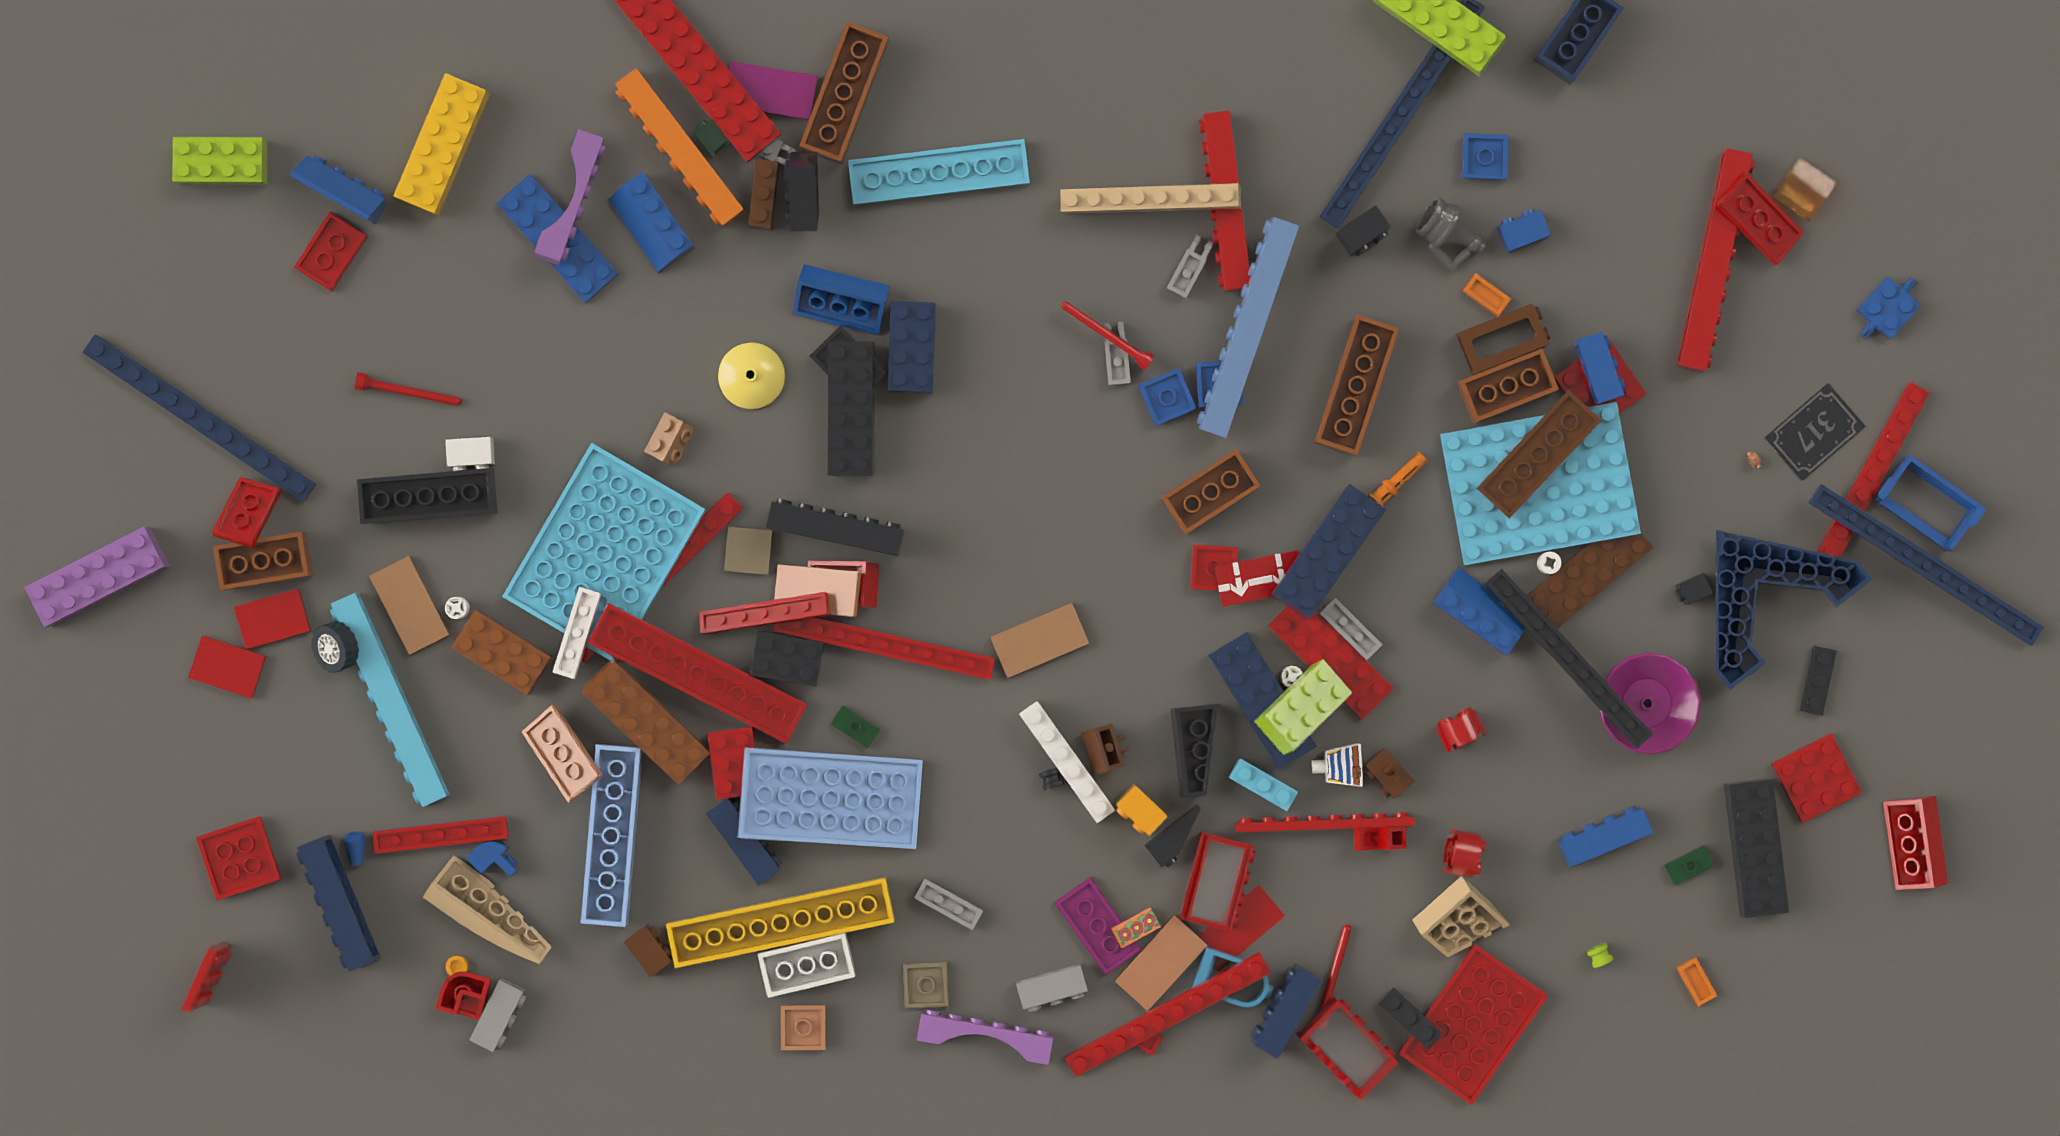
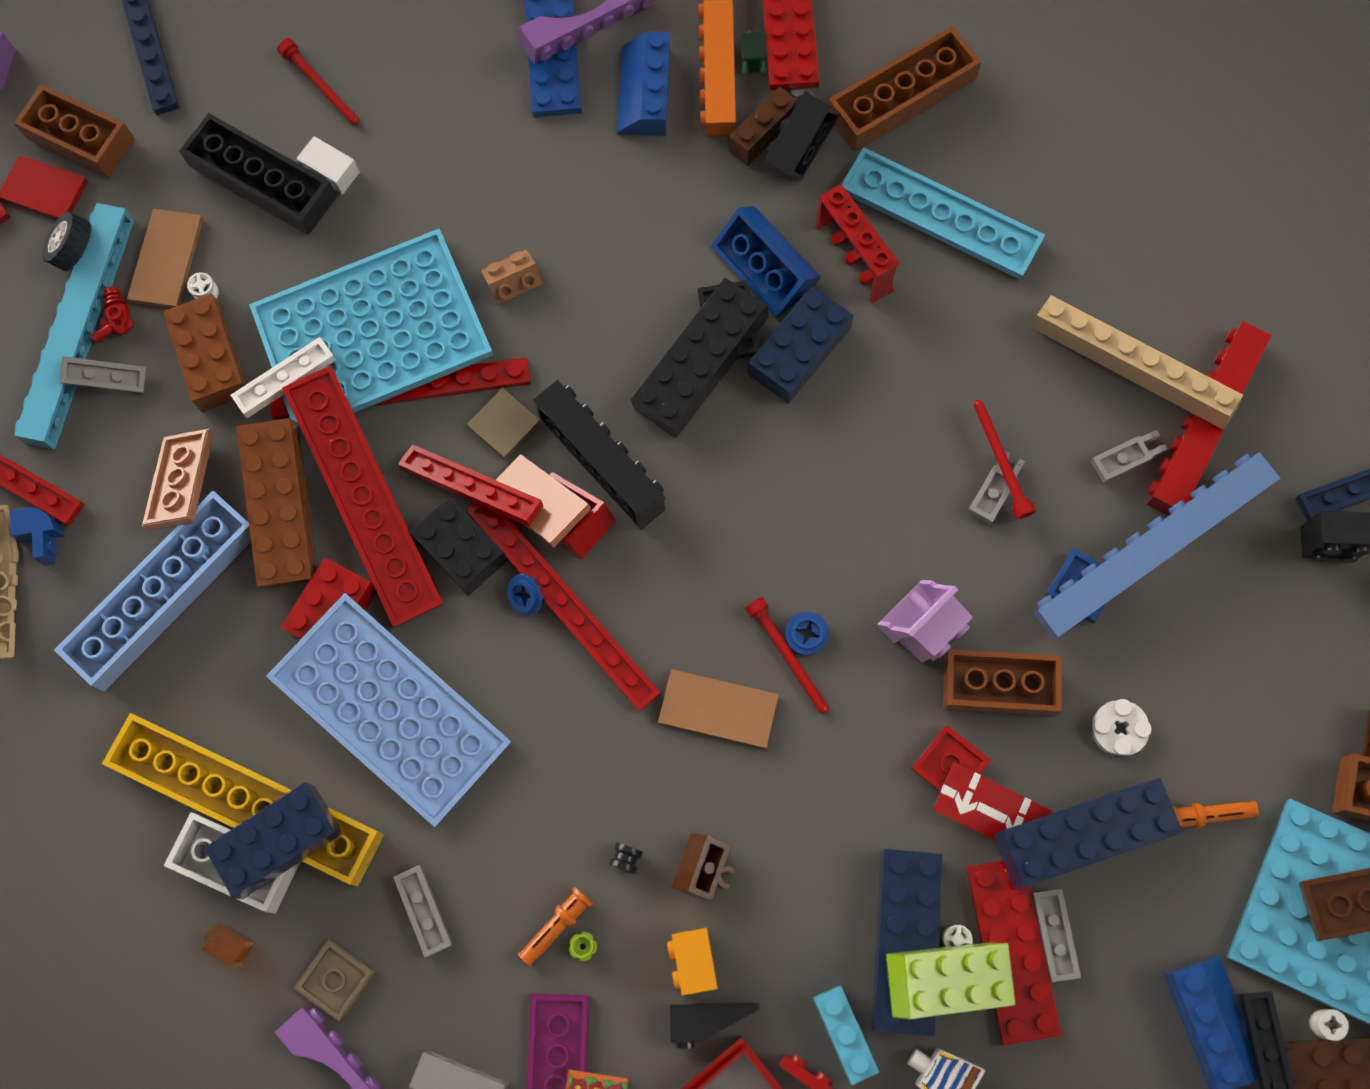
camera: 45 degrees right, 15 degrees down
red tile [212,477,281,548] -> none
reddish brown brick [624,924,673,978] -> none
dark blue brick [706,798,782,886] -> none
light yellow dish [718,343,785,409] -> none
magenta tile [729,61,818,120] -> none
nougat plate [781,1004,826,1050] -> none
dark green plate [831,706,880,748] -> none
white arch [1019,701,1115,823] -> none
blue plate [1138,368,1196,426] -> none
black wedge [1170,704,1218,798] -> none
dark orange brick [1313,314,1399,457] -> none
none -> light grey plate [60,356,146,394]
none -> red piece [90,286,134,343]
none -> clear orange brick [201,924,255,968]
none -> dark blue brick [204,782,343,900]
none -> blue gear [507,573,545,617]
none -> orange pin [518,886,593,967]
none -> lime plate [569,932,597,961]
none -> red piece [745,597,829,714]
none -> blue gear [785,612,829,656]
none -> red window [816,184,900,304]
none -> lavender piece [876,580,973,663]
none -> white plate [1092,699,1152,757]

